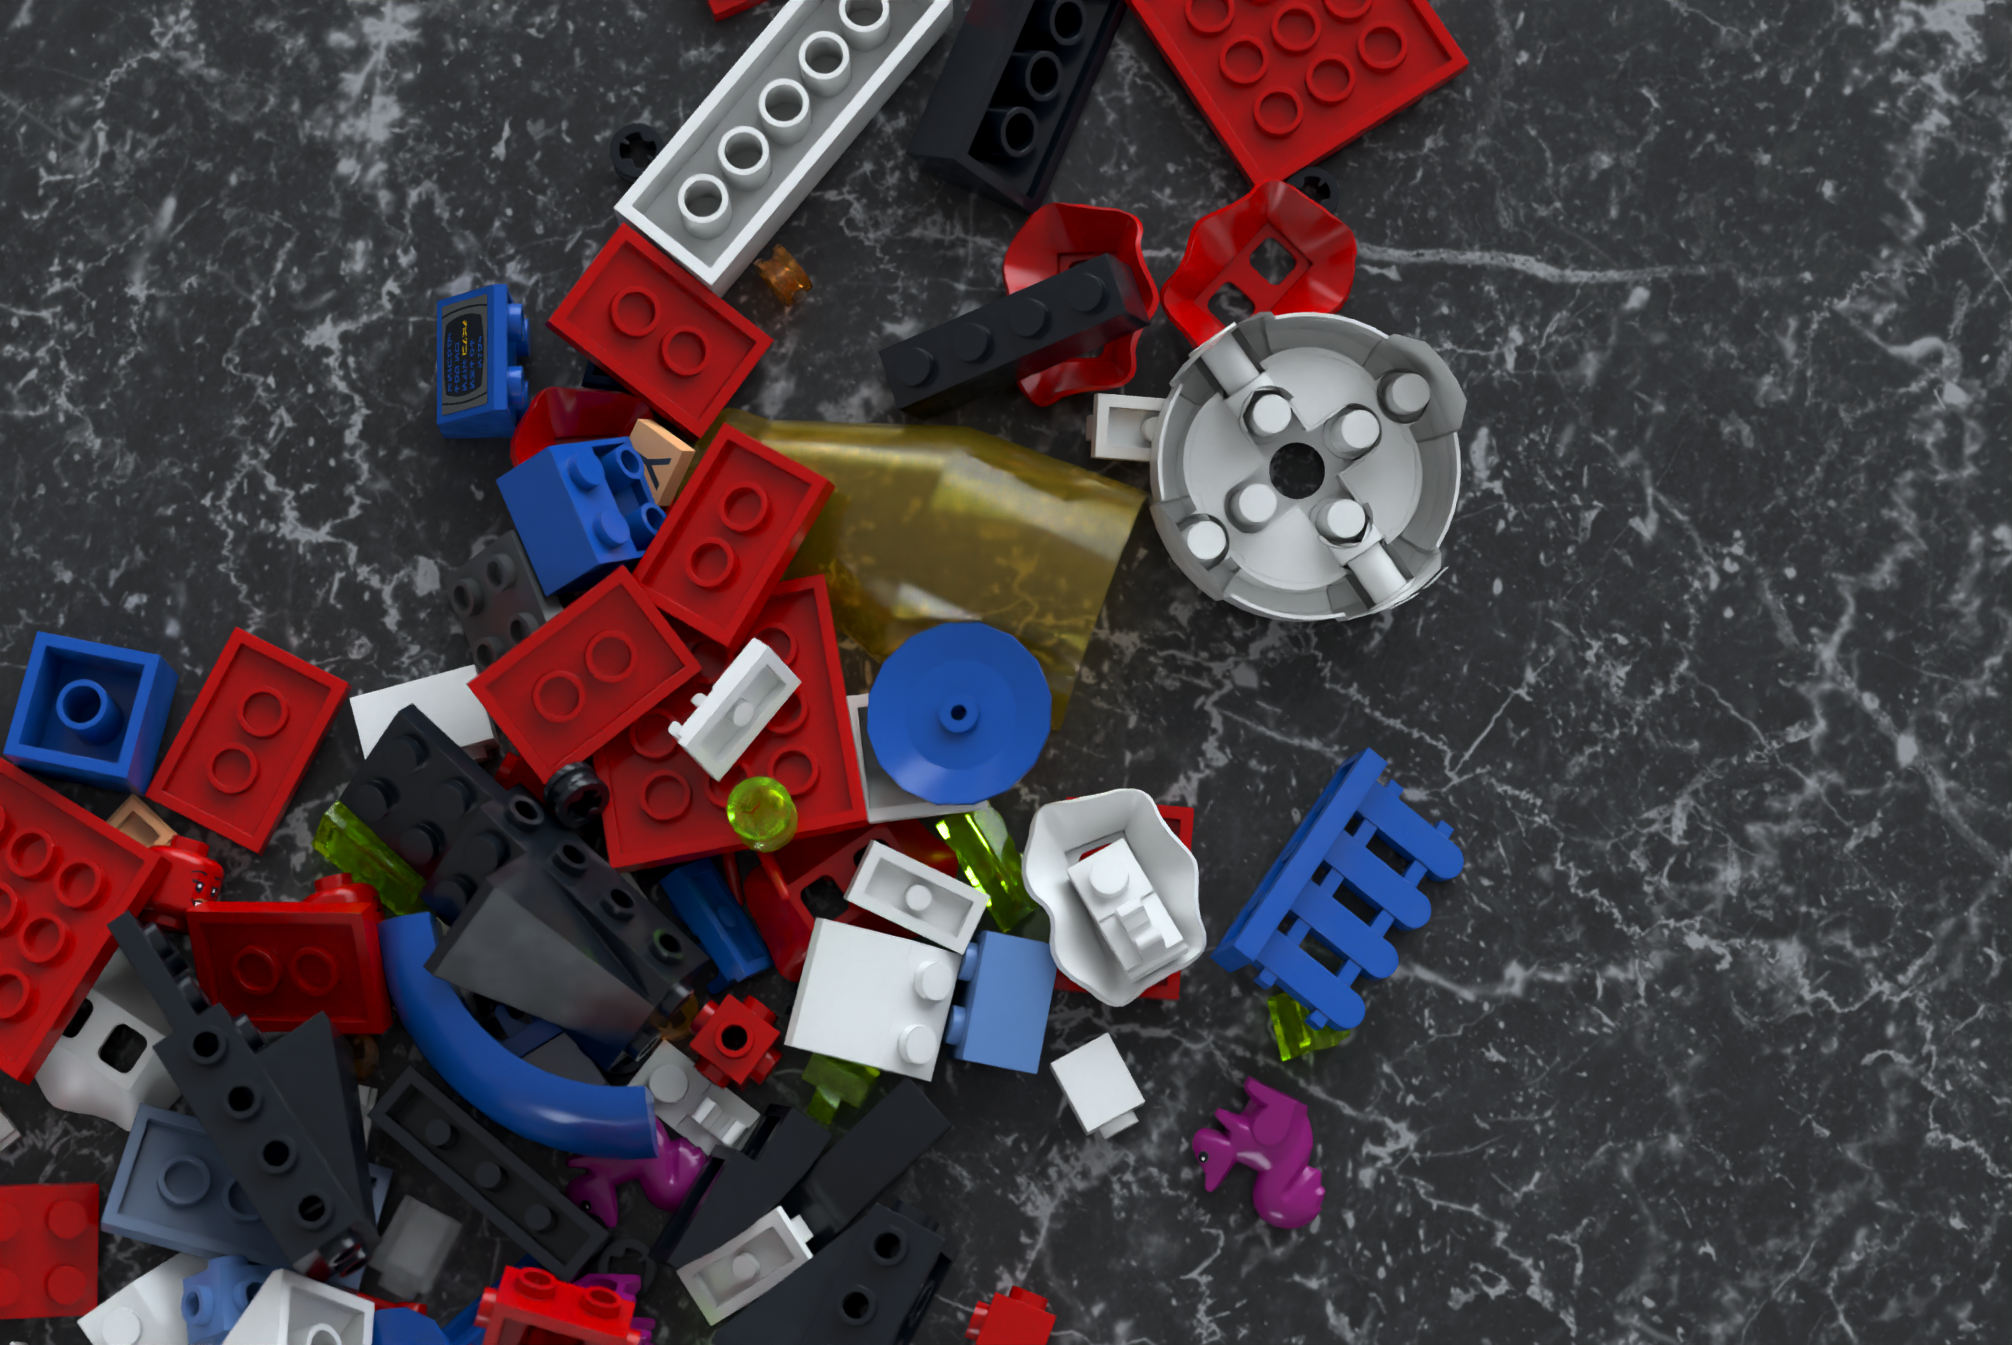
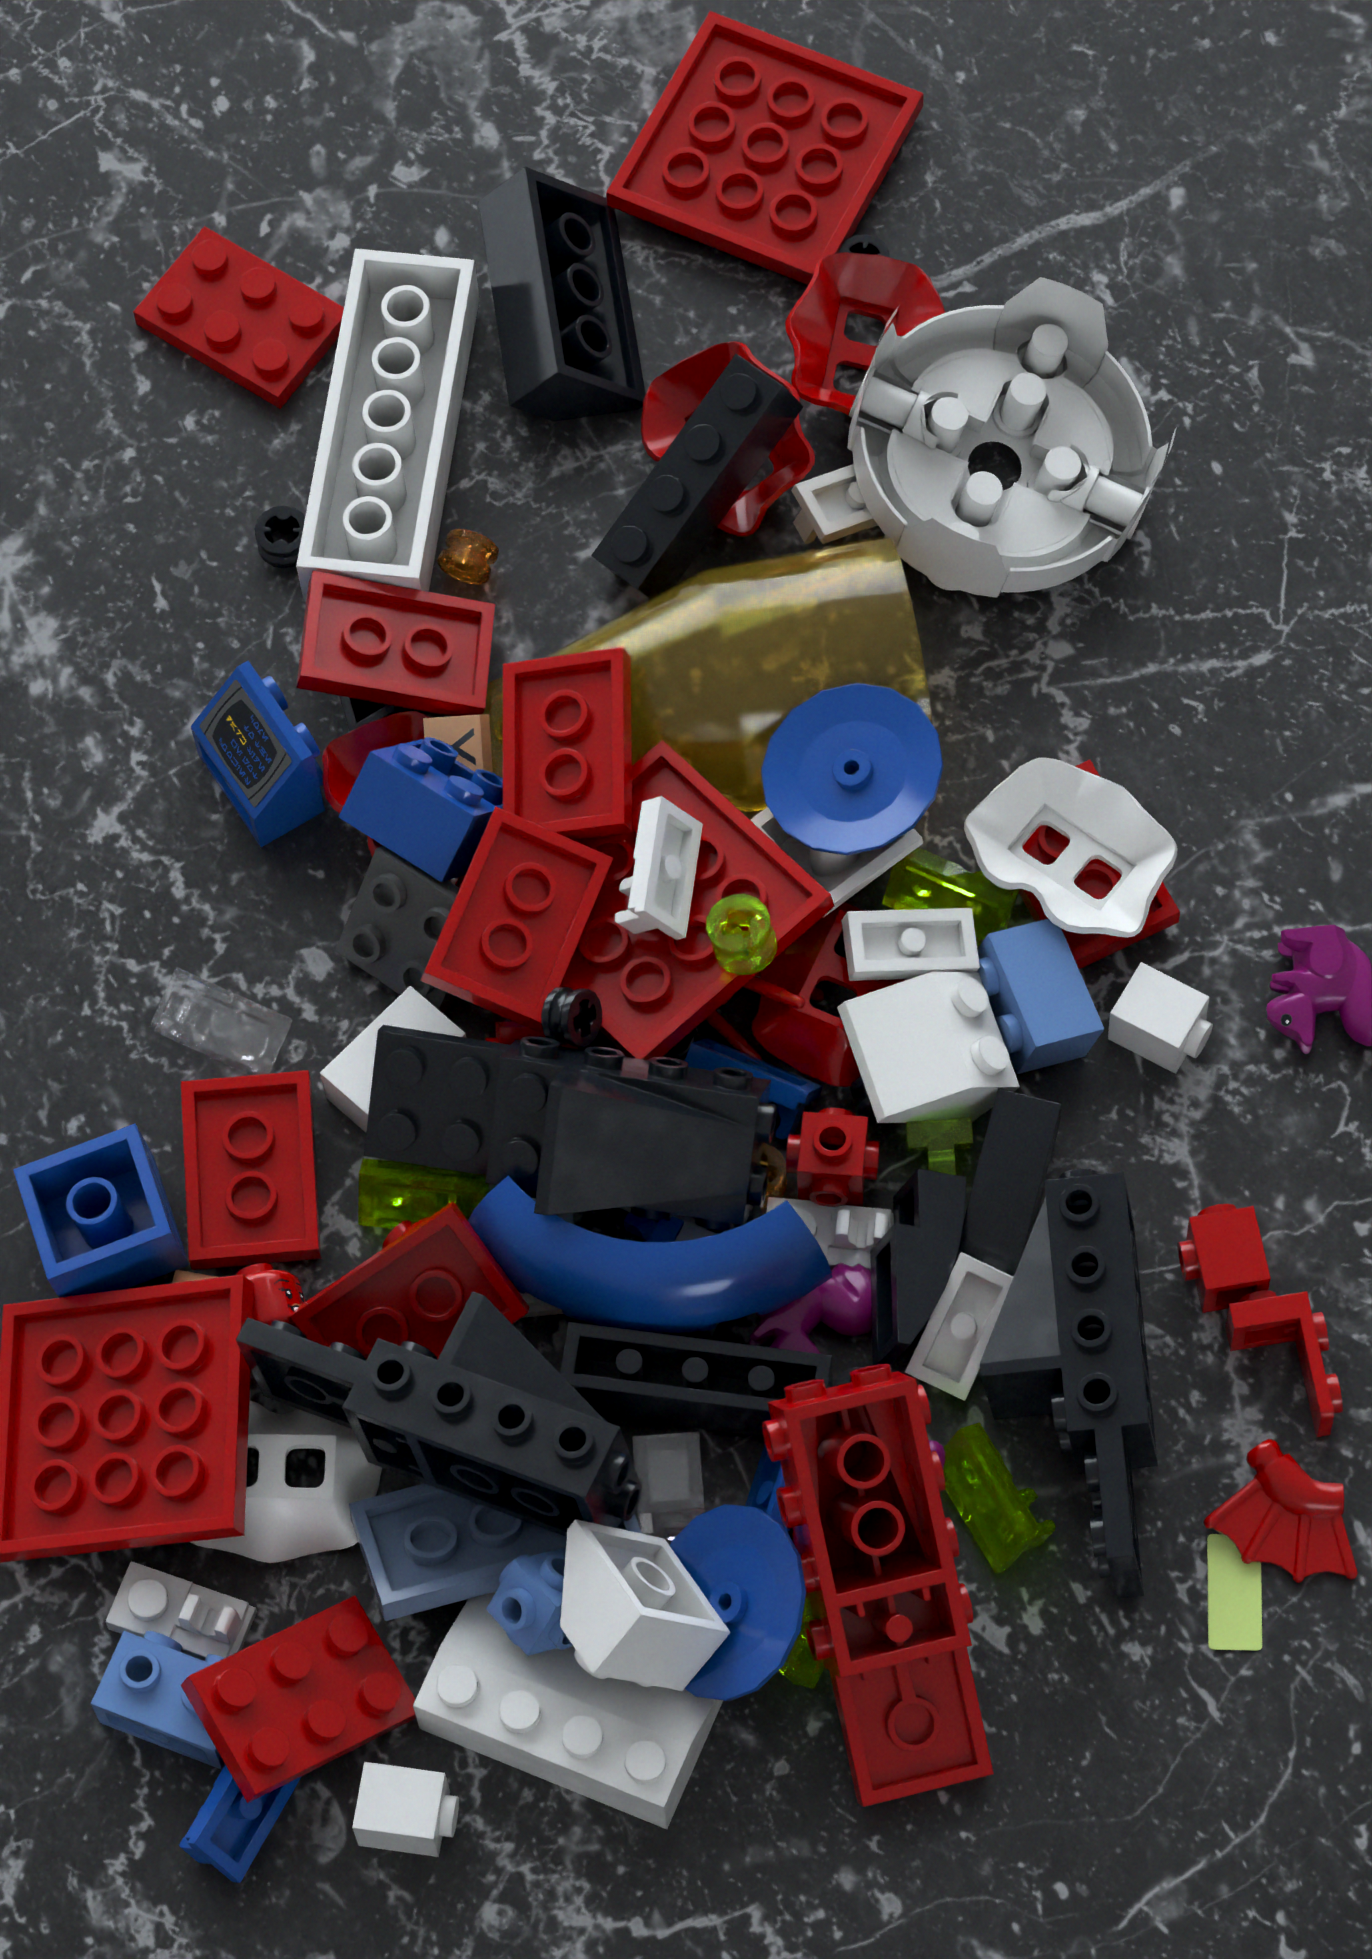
camera: 25 degrees left, 15 degrees down
white plate [1066,838,1189,983] -> none
blue fence [1209,747,1464,1031] -> none
clear neon green tile [1267,992,1351,1061] -> none
none -> clear plate [150,967,293,1075]

